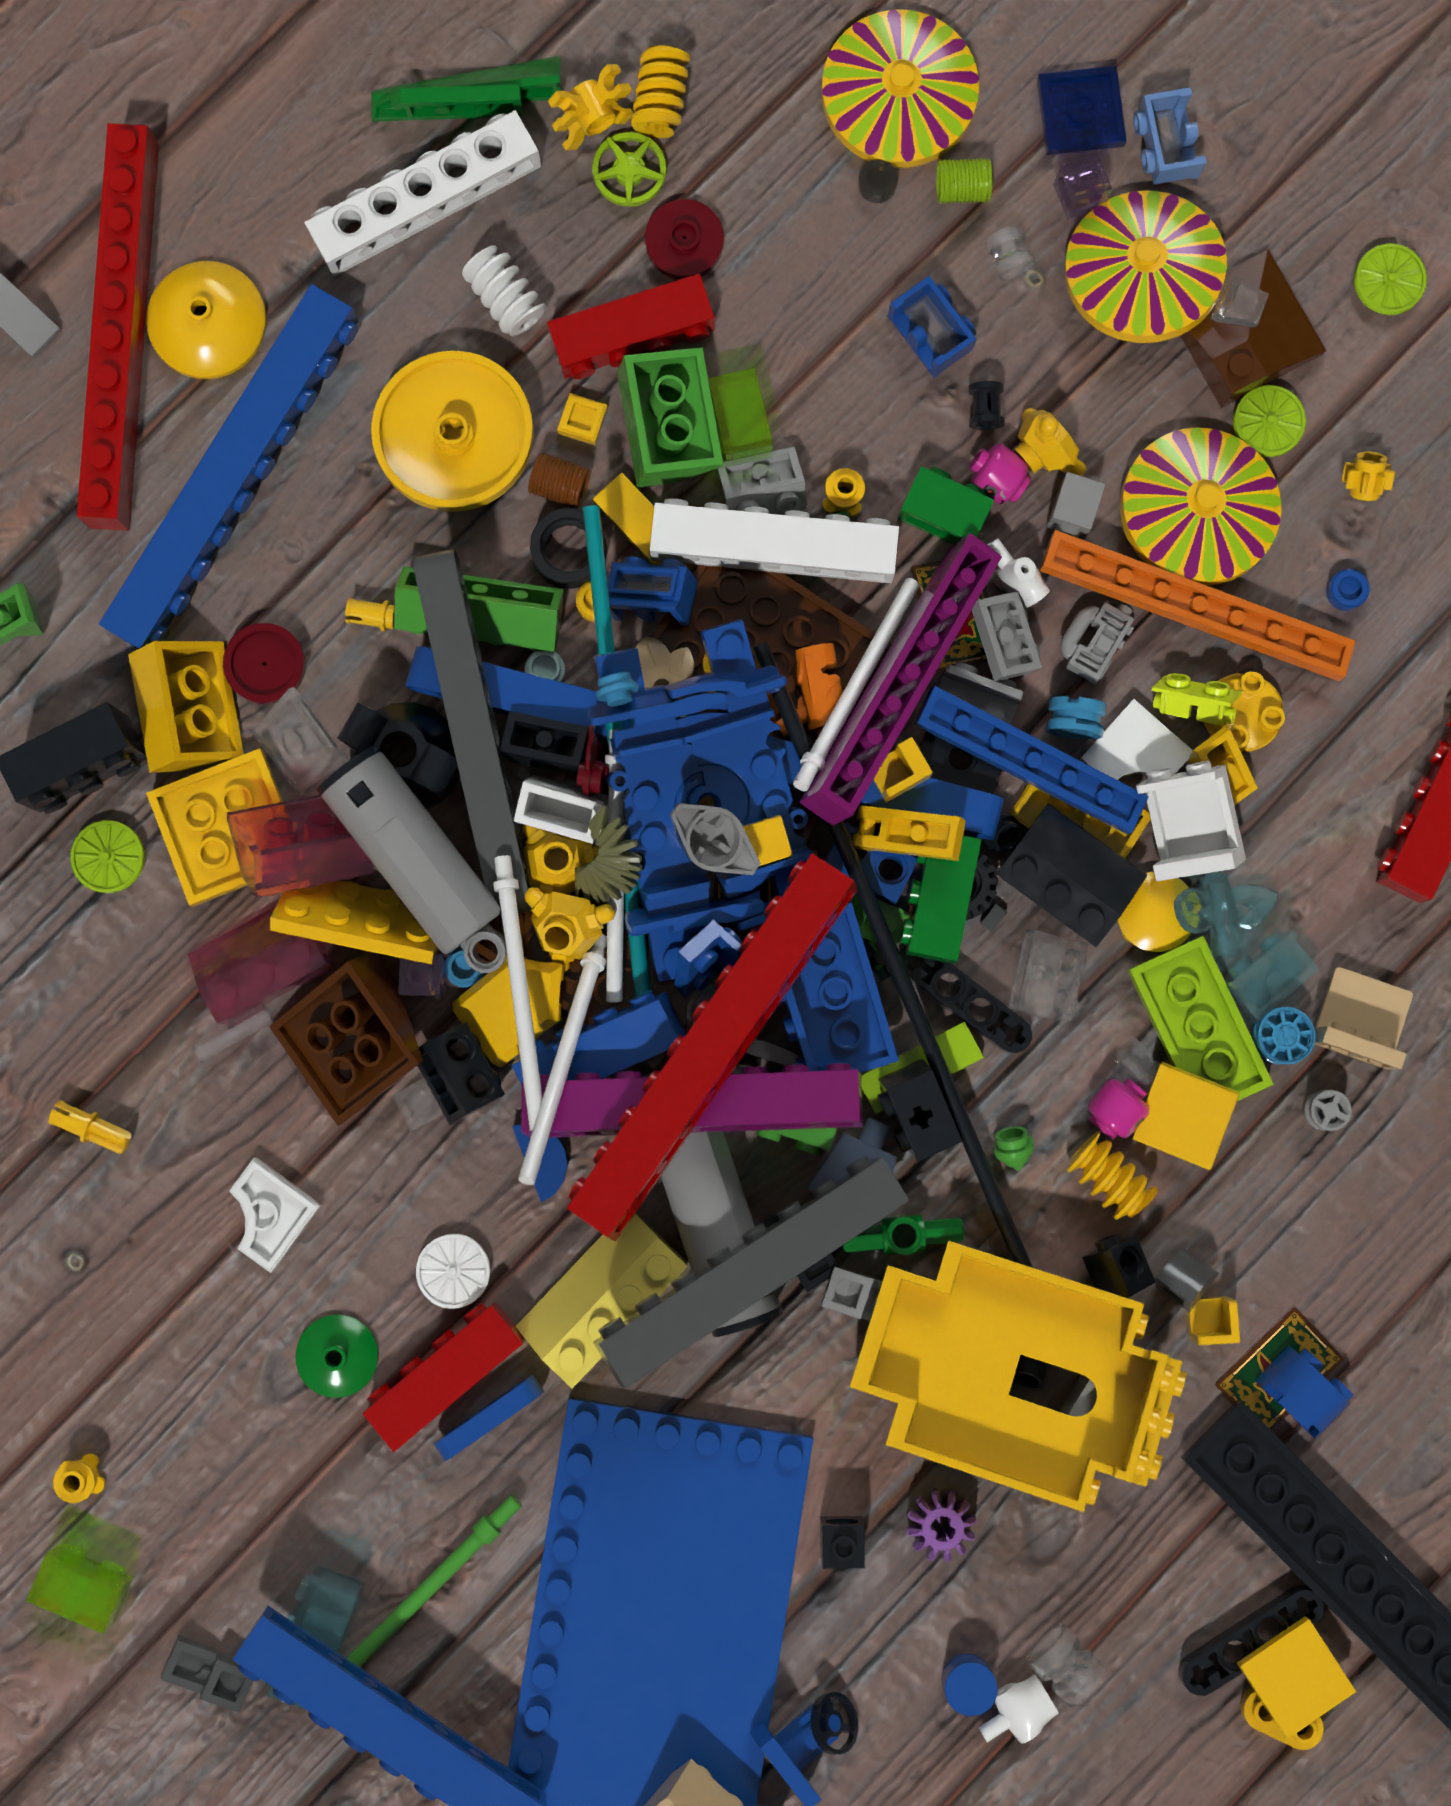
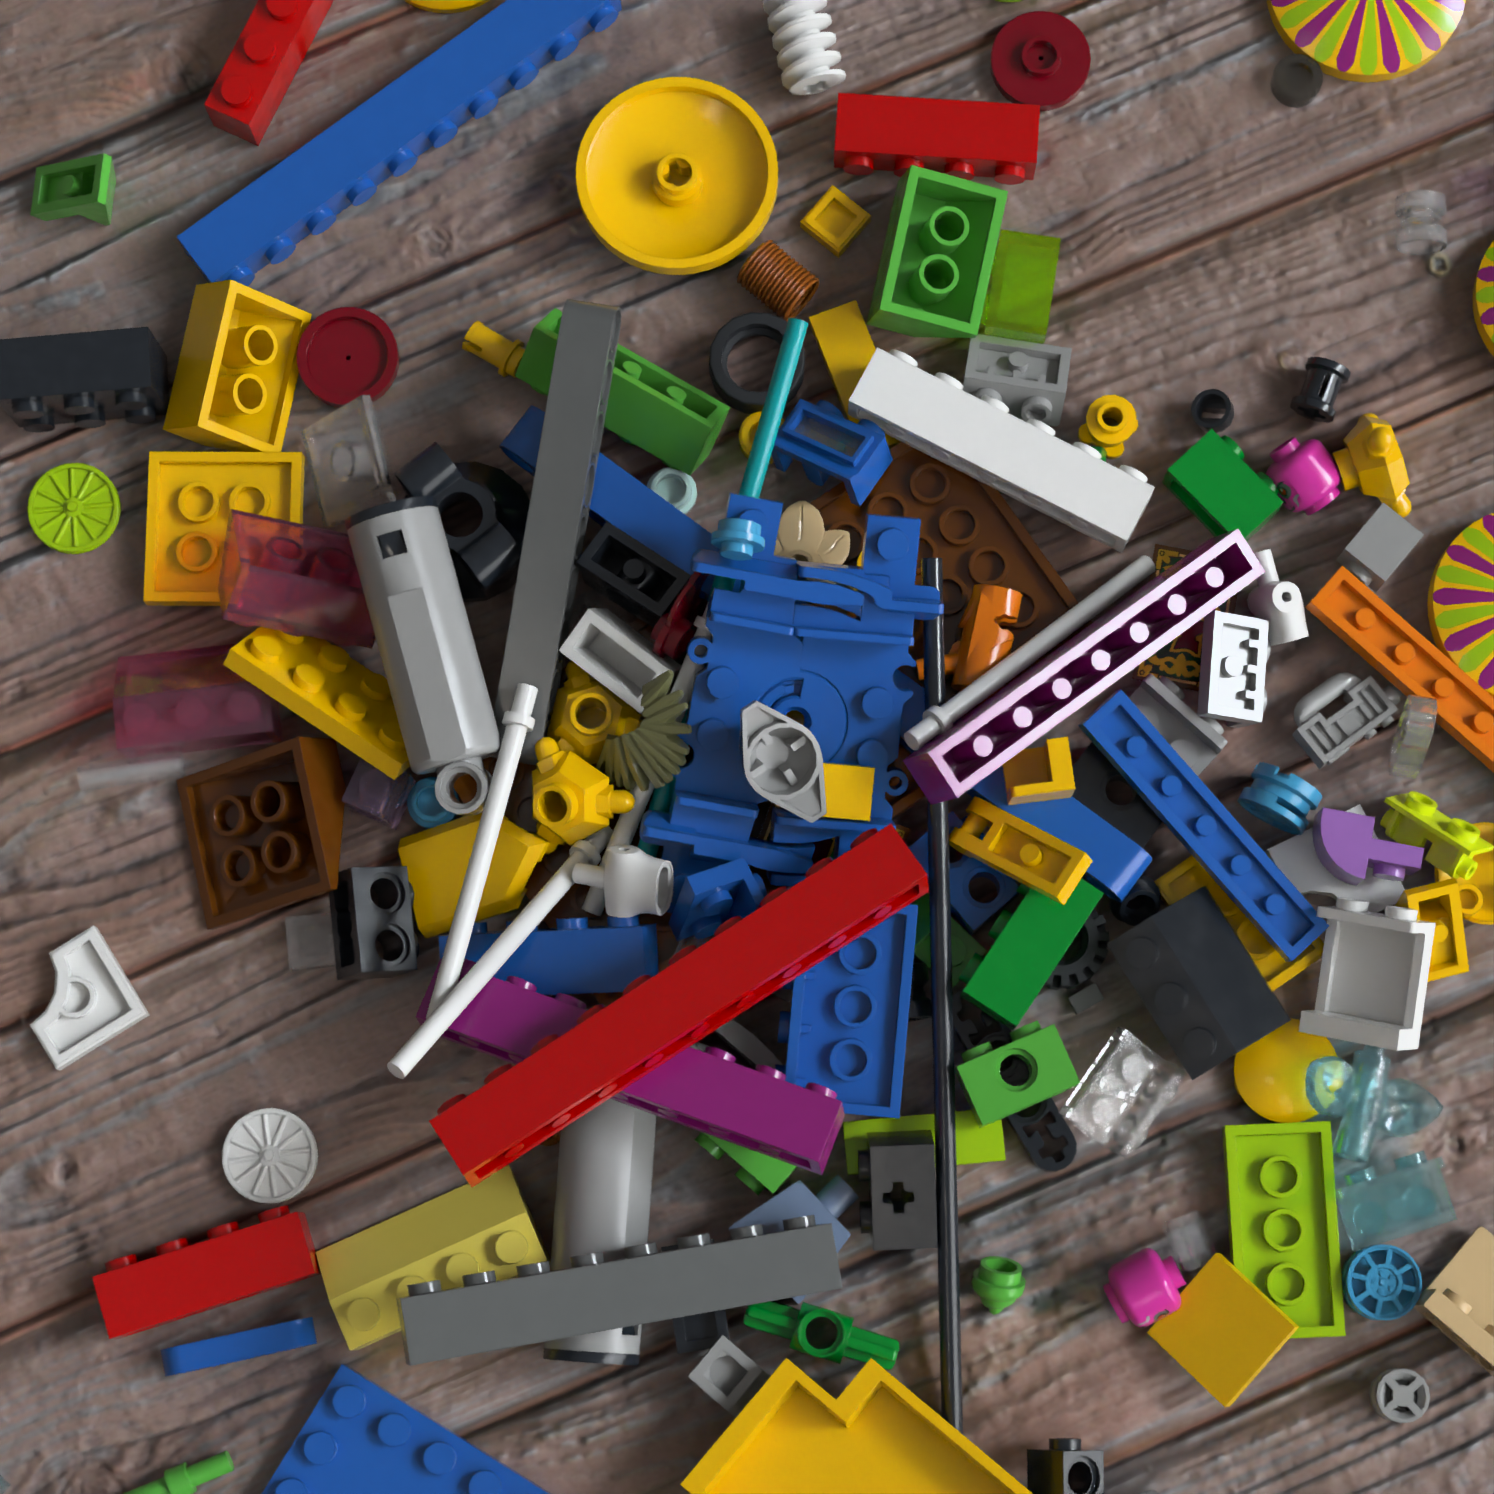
camera: 30 degrees right, 5 degrees down
green dish [296,1314,378,1398] -> none
blue tile [512,1125,568,1203] -> none
blue window [887,276,977,379] -> none
lime piece [936,158,992,204] -> none
yellow piece [1066,1130,1159,1220] -> none
none -> white piece [572,844,674,918]
none -> bright green brick [954,1021,1080,1129]
none -> black hinge [1191,389,1234,433]
none -> medium lavender brick [1312,807,1424,886]
none -> clear beam [1388,695,1437,780]

